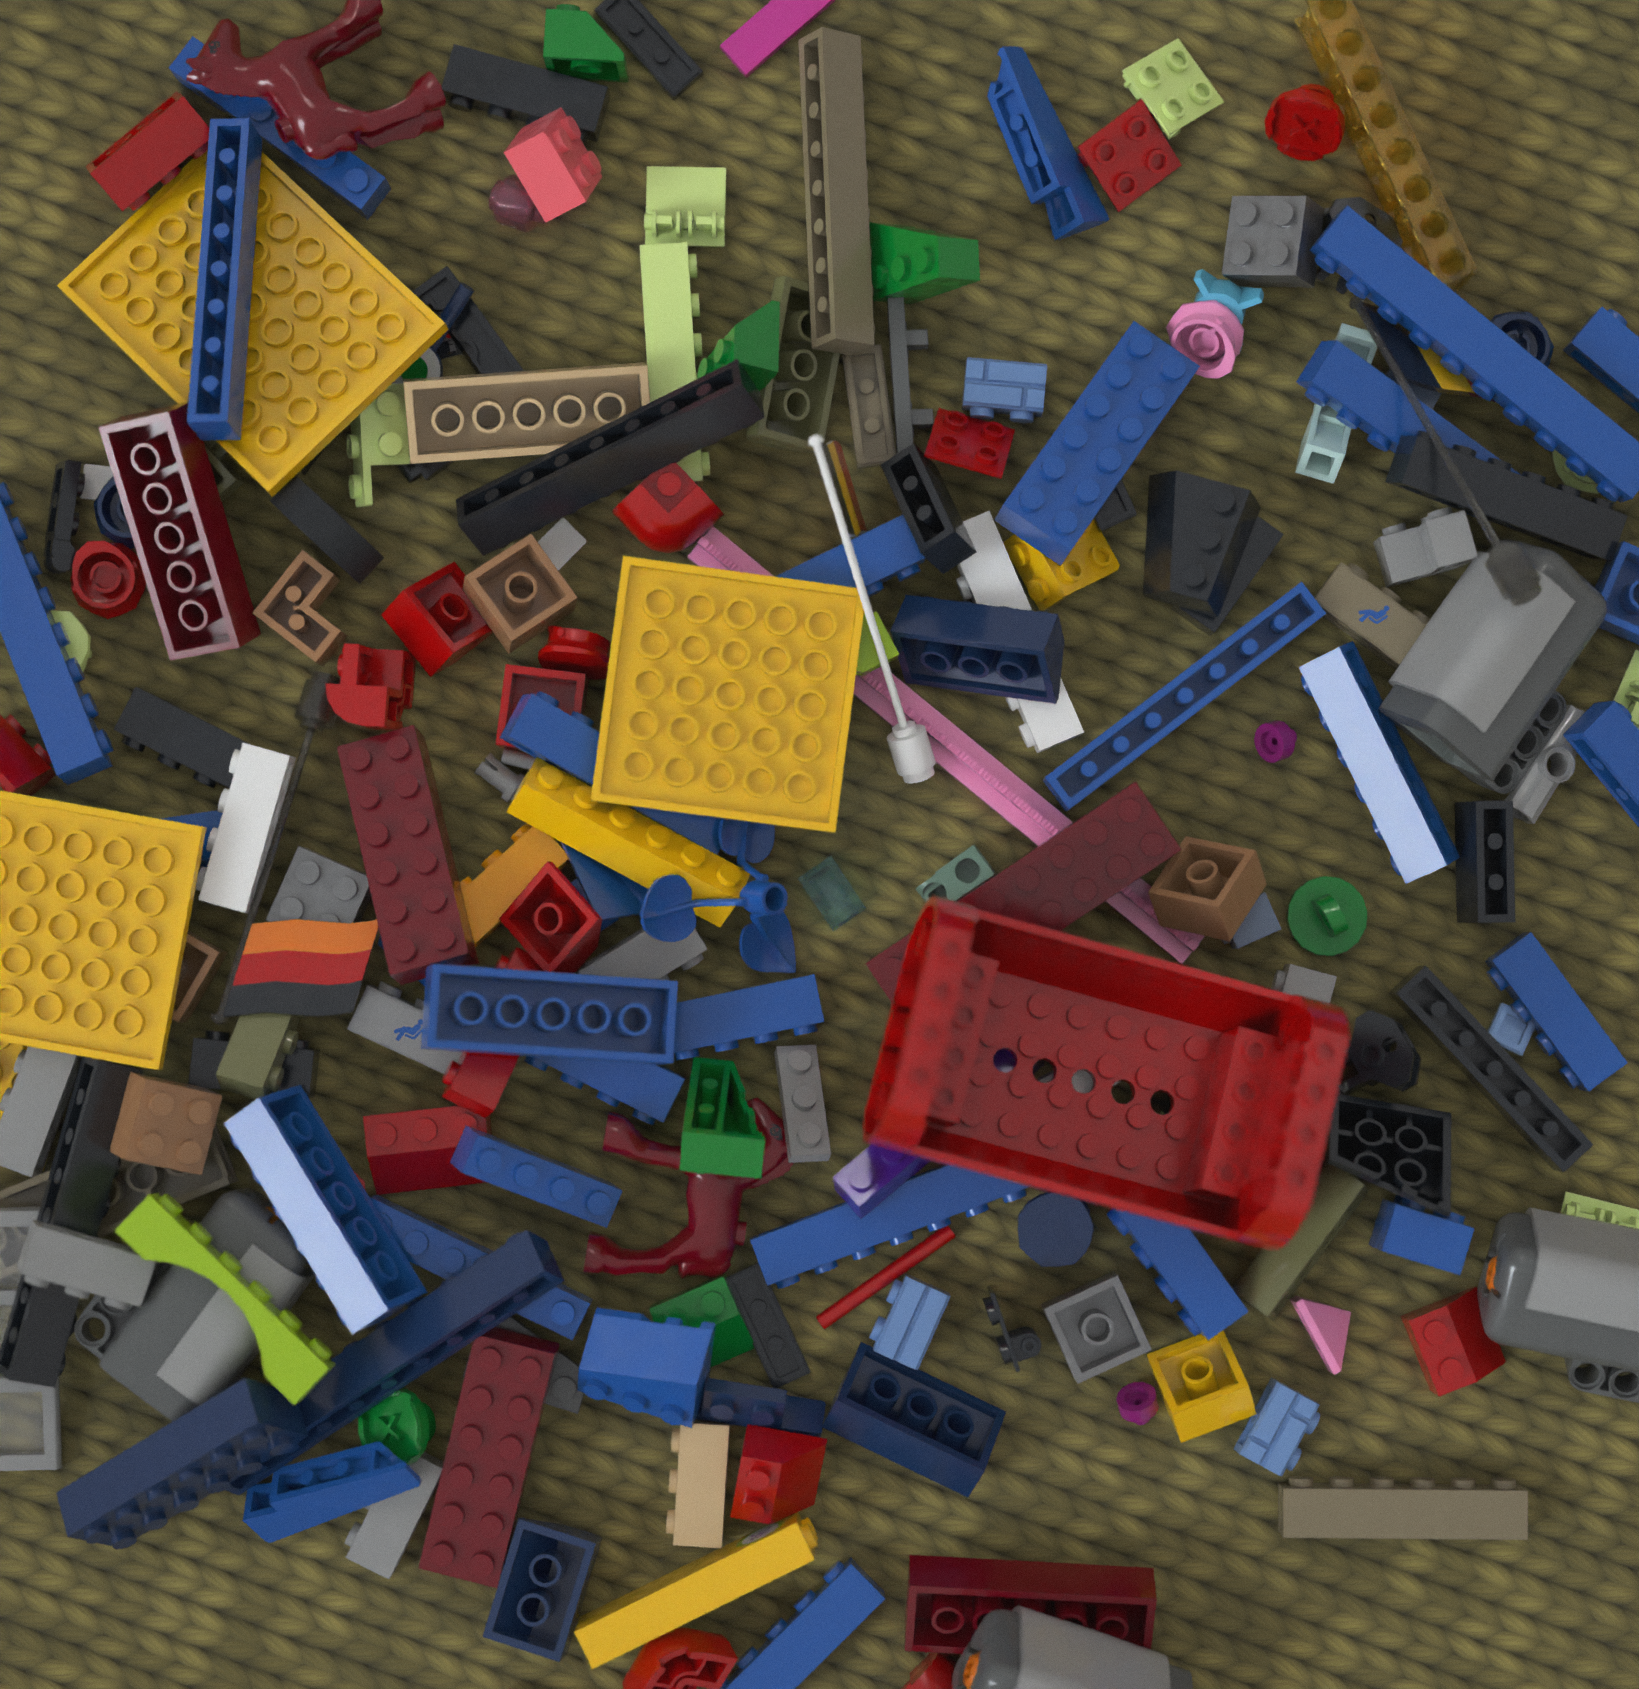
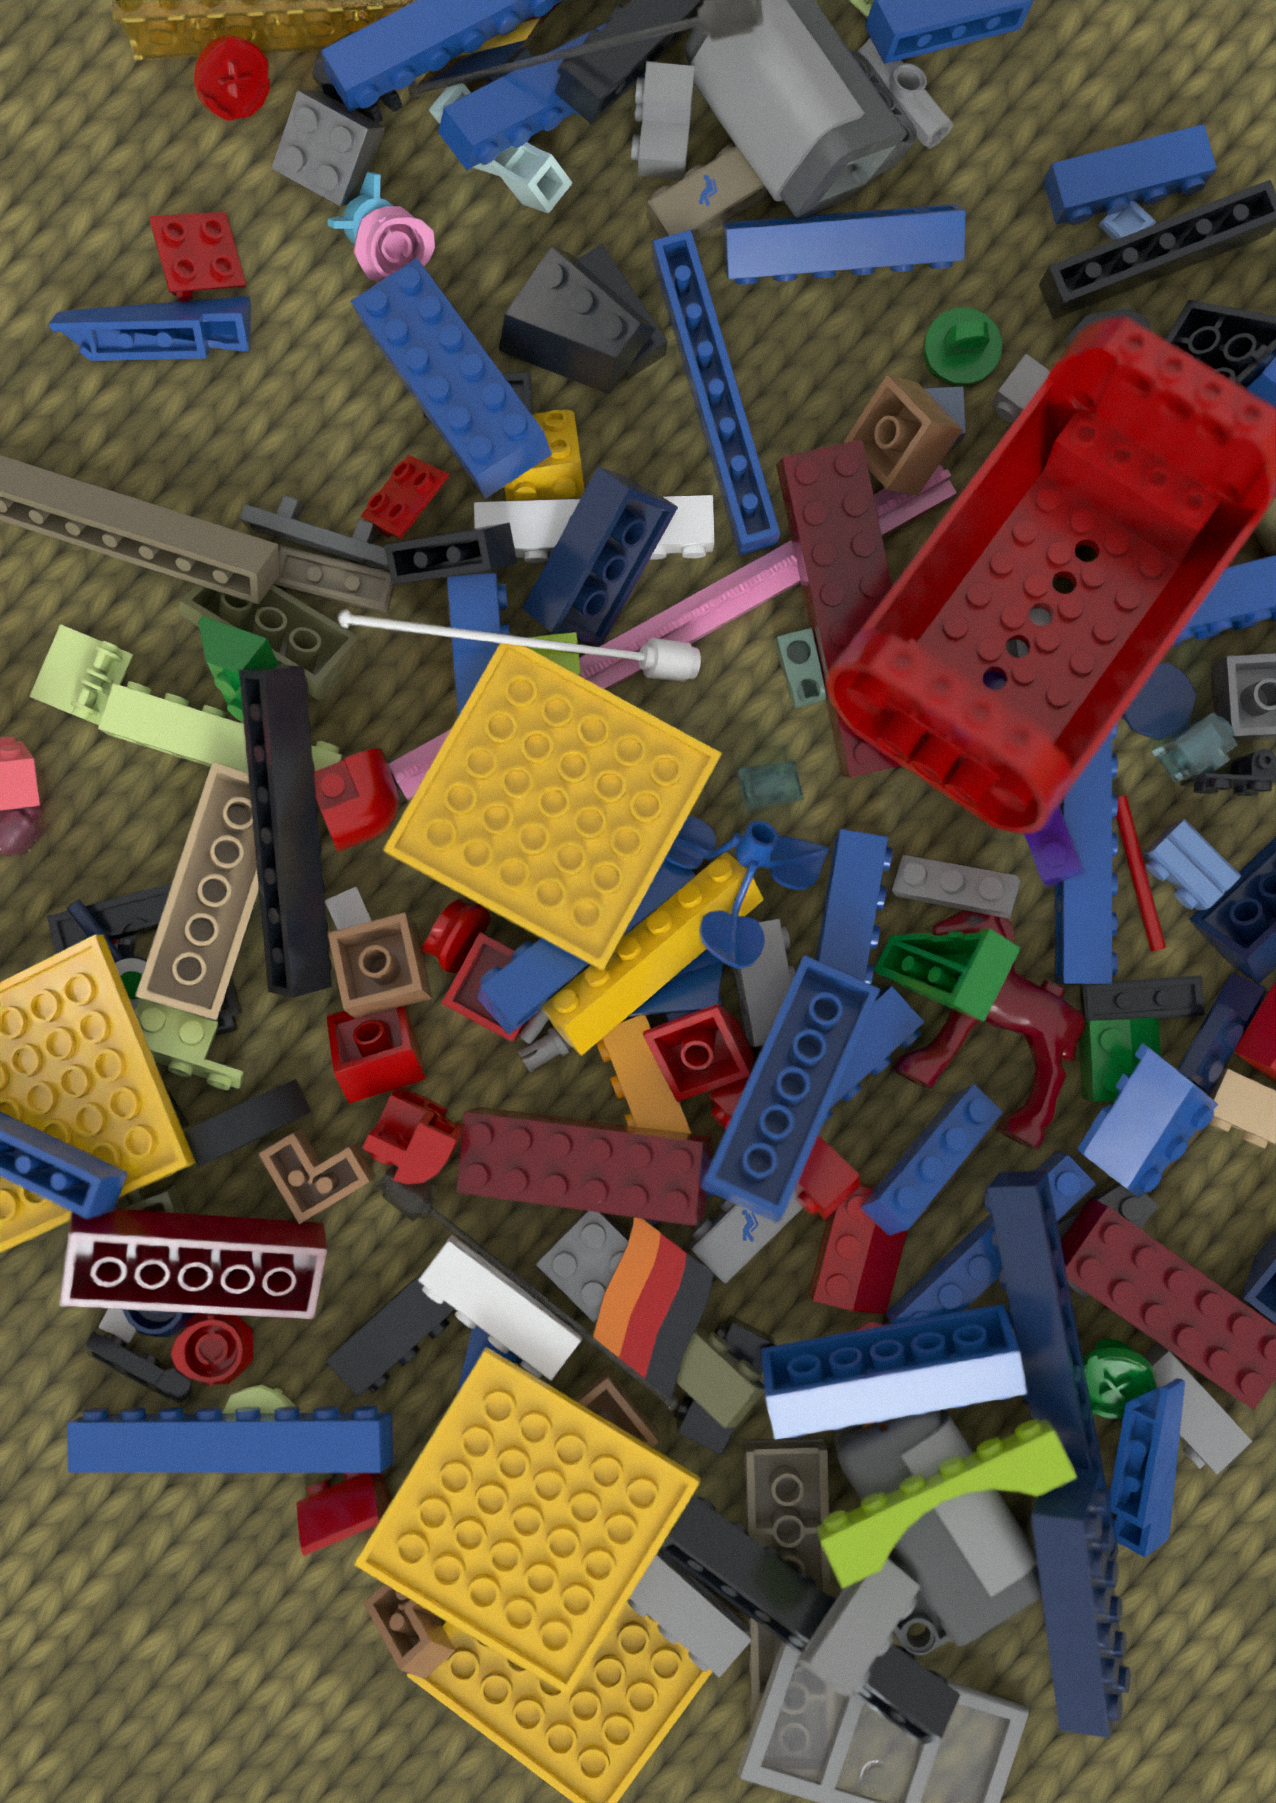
camera: 75 degrees left, 0 degrees up
medium nougat brick [109,1072,222,1175] -> none
green wedge [869,222,980,304] -> none
medium blue brick [962,357,1047,423] -> none
yellowish green hinge [1122,38,1224,140] -> none
magenta tile [1254,720,1297,763] -> none
black brick [1455,801,1515,923] -> none
none -> clear light blue brick [1152,712,1238,782]

